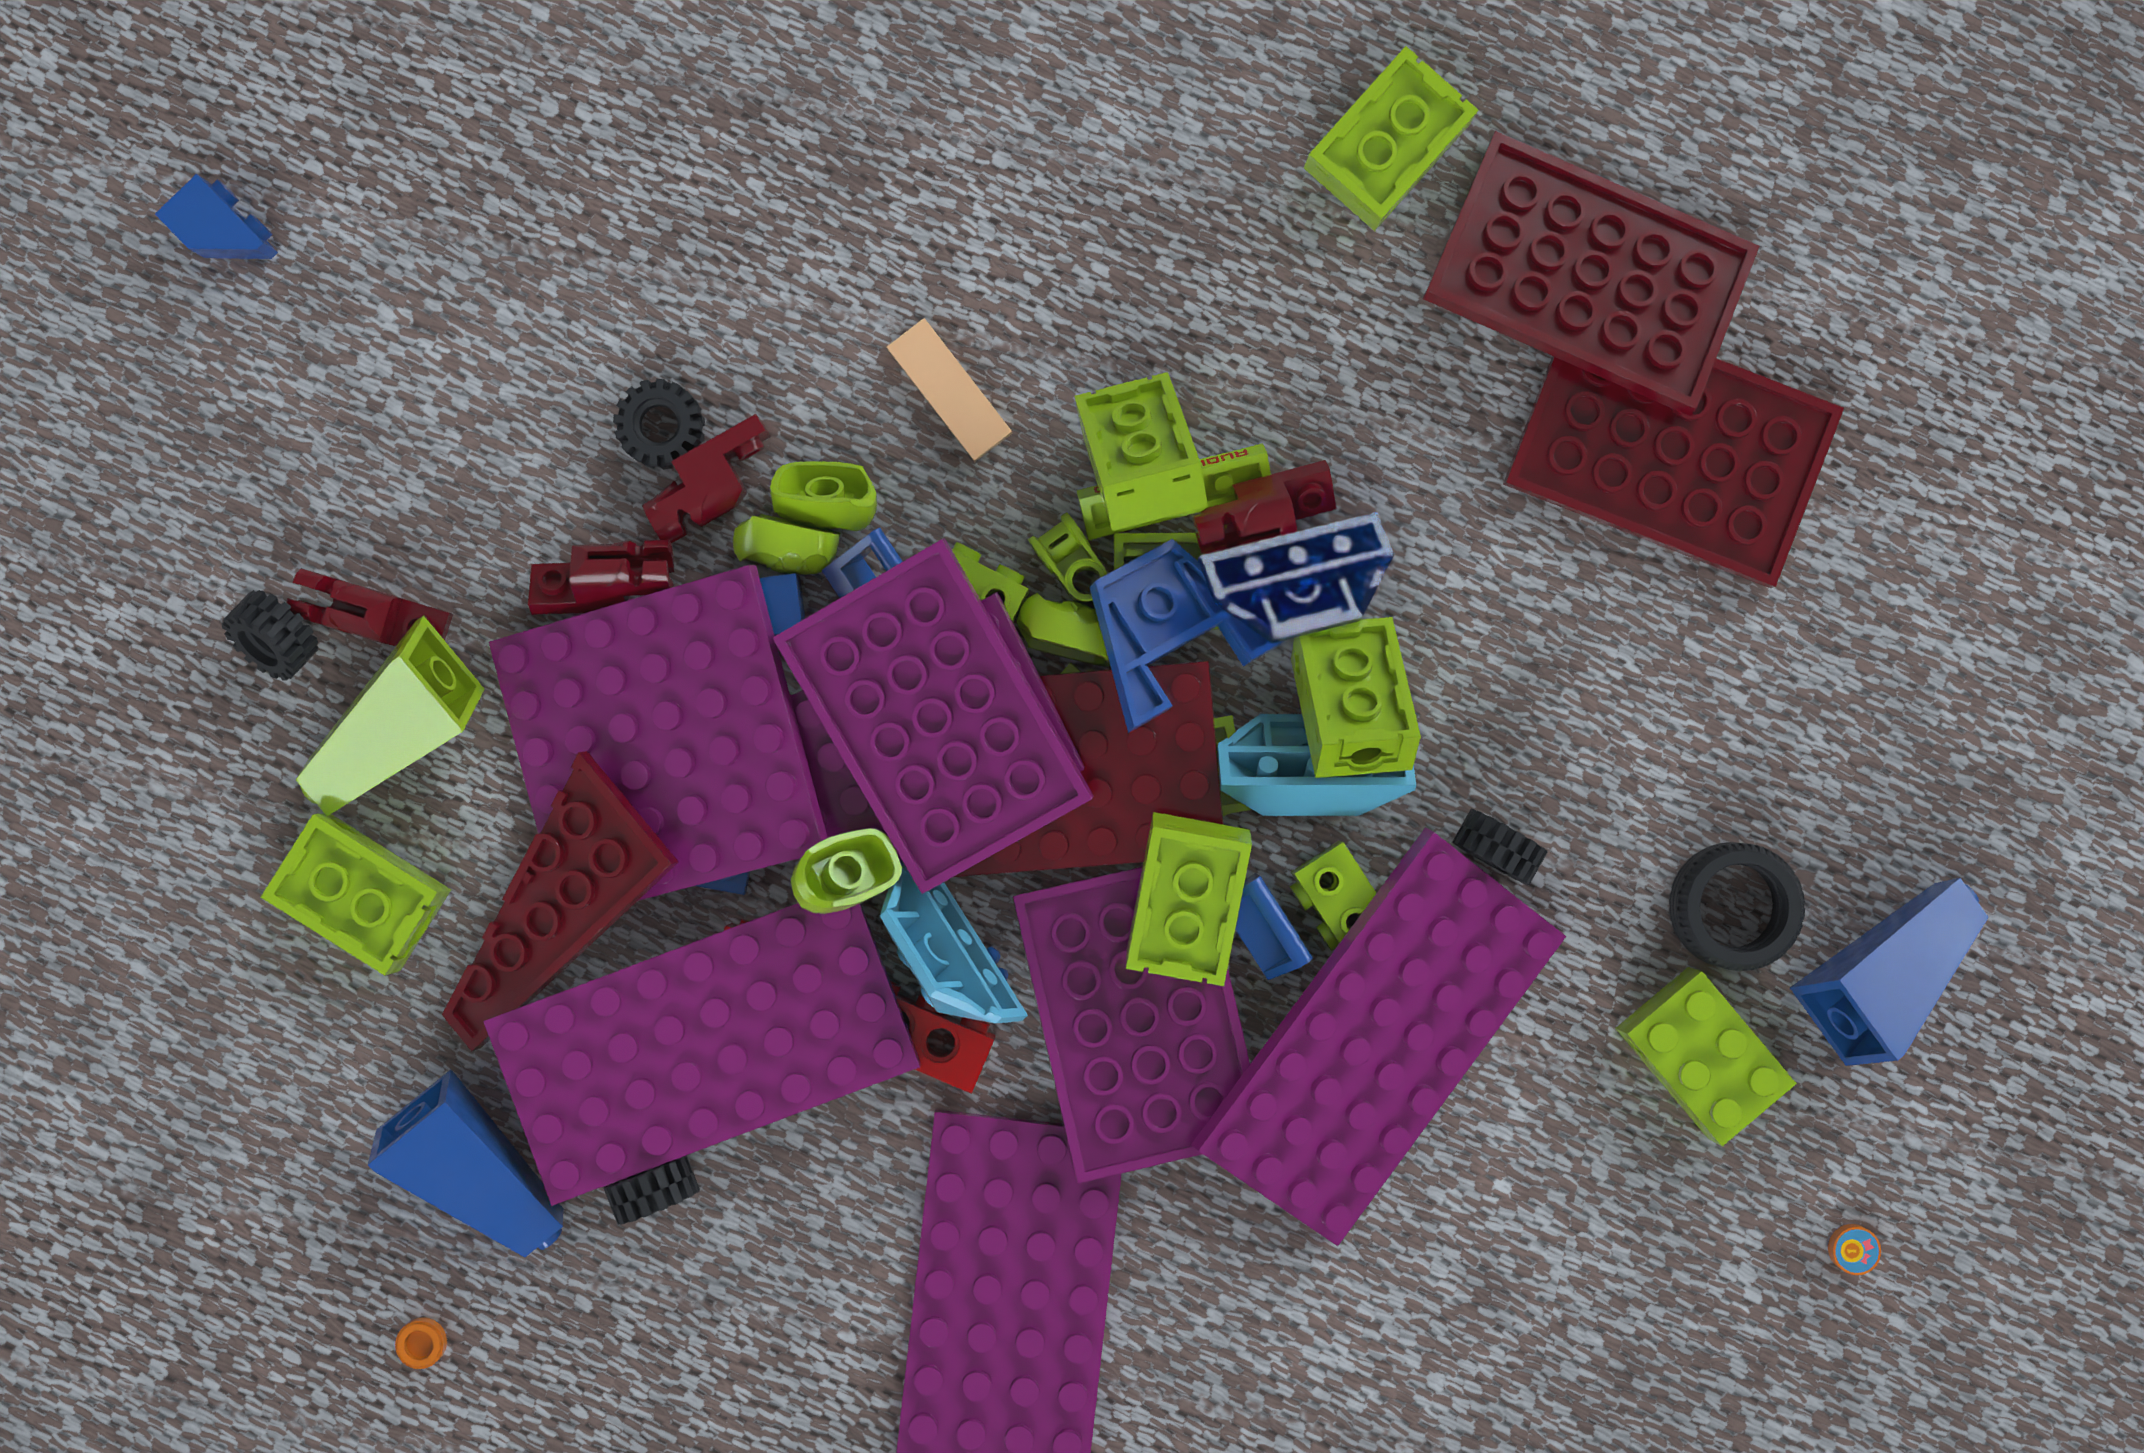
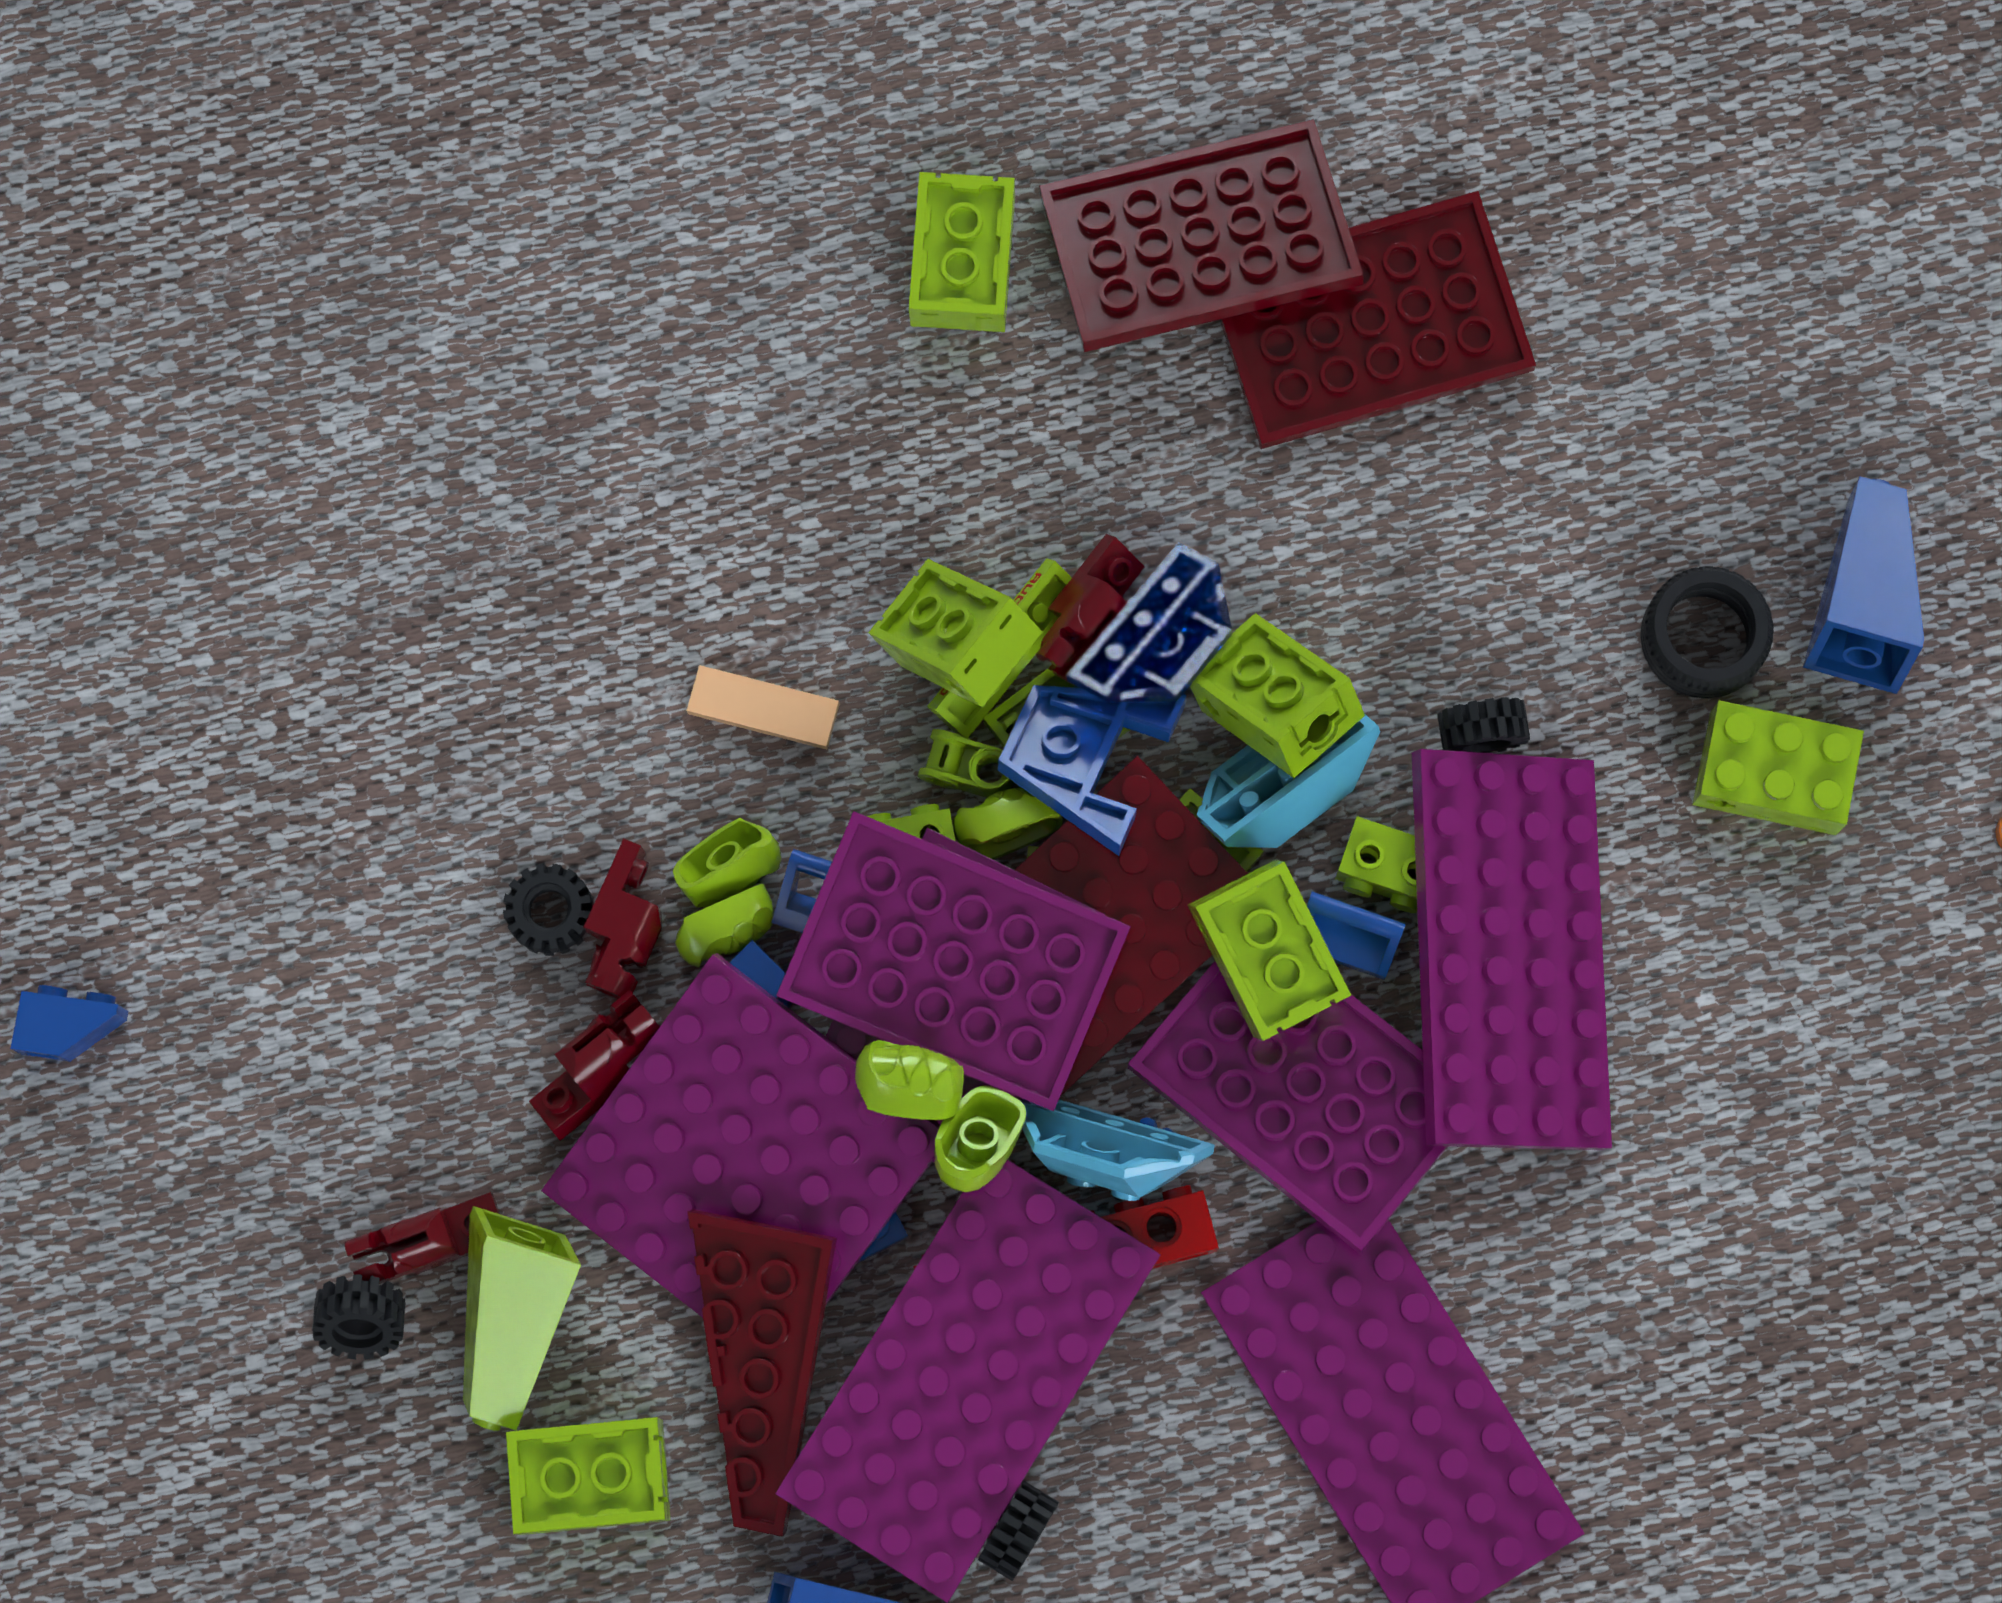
camera: 30 degrees left, 10 degrees down
none -> lime piece [855,1040,964,1120]

